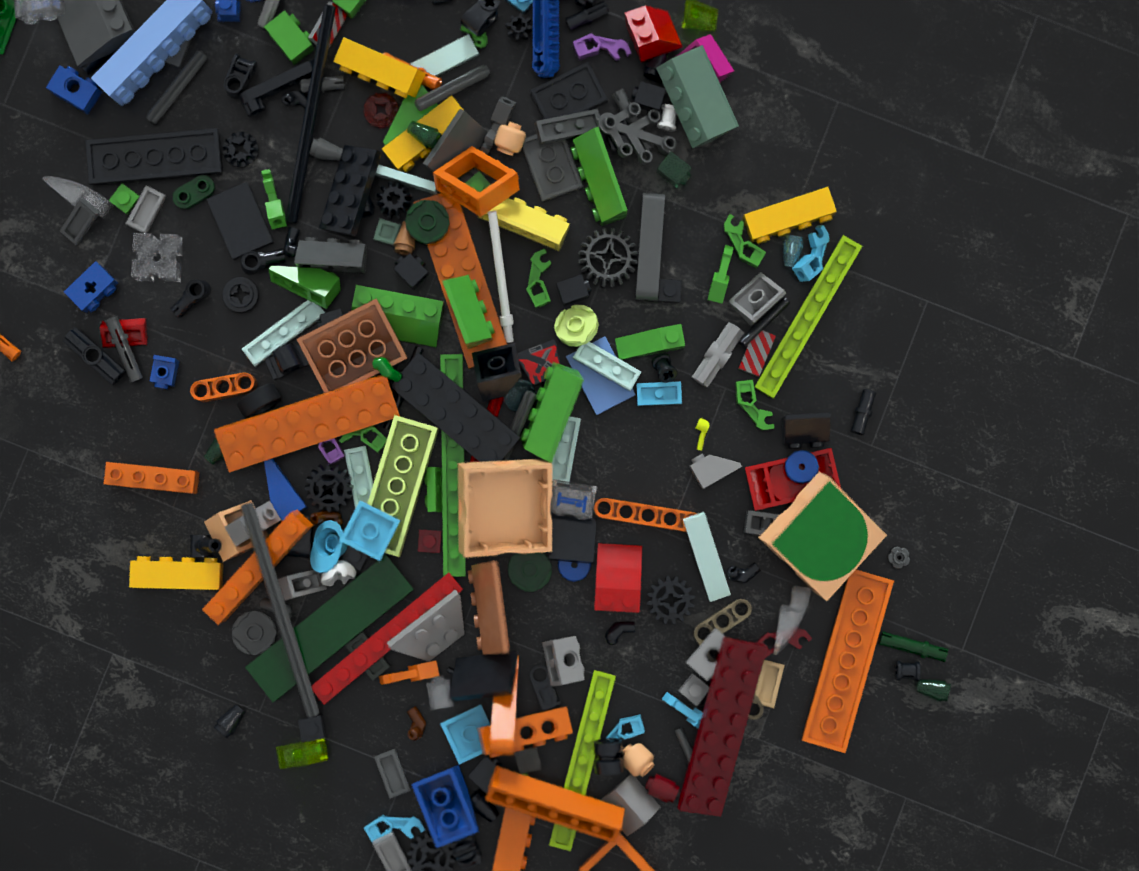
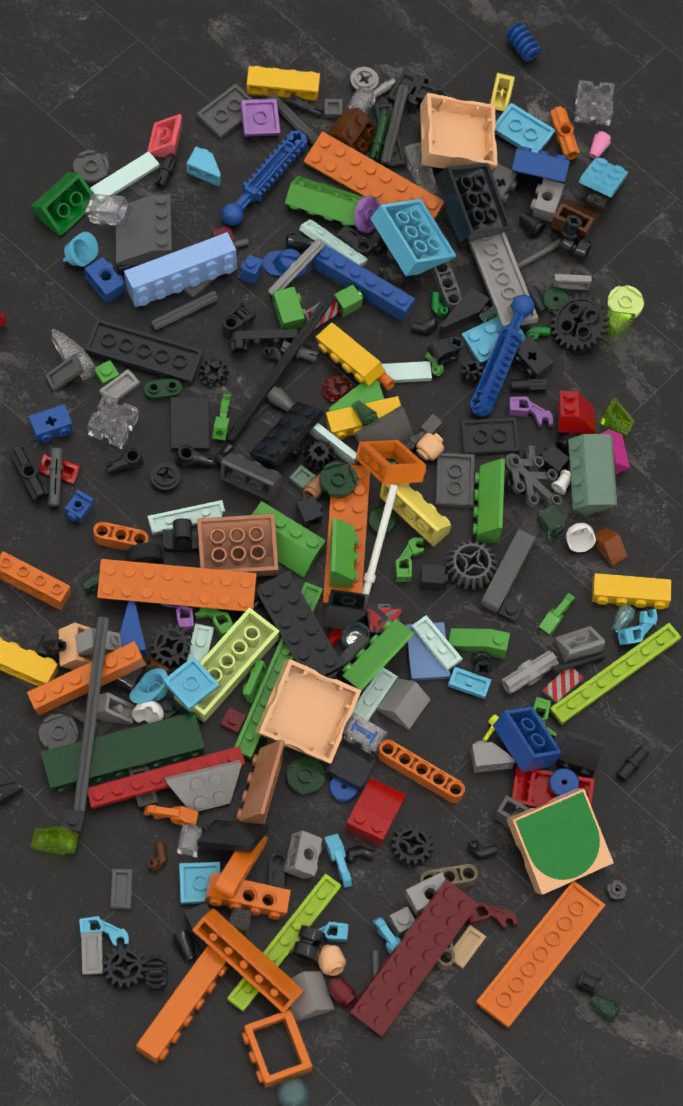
camera: 15 degrees right, 20 degrees down
bright green slope [269,266,341,309] -> none
green arm [372,357,402,382] -> none
blue slope [412,765,478,848] -> none
dark grey axle [414,65,490,111] -> none
dark grey plate [534,109,600,144] -> none
yellowish green tile [554,305,599,347] -> none
light aqua tile [683,512,731,602] -> none
bright green piece [724,214,766,269] -> none
clear slope [773,586,811,655] -> none
dark green pin [879,631,948,662] -> none
none -> medium azure piece [63,232,98,267]
none -> medium azure piece [324,833,352,888]
none -> dark green piece [368,507,396,535]
none -> light grey slope [376,678,430,730]
none -> blue brick [493,706,562,772]
none -> white hair [566,523,596,553]
none -> dark orange slope [594,527,628,567]

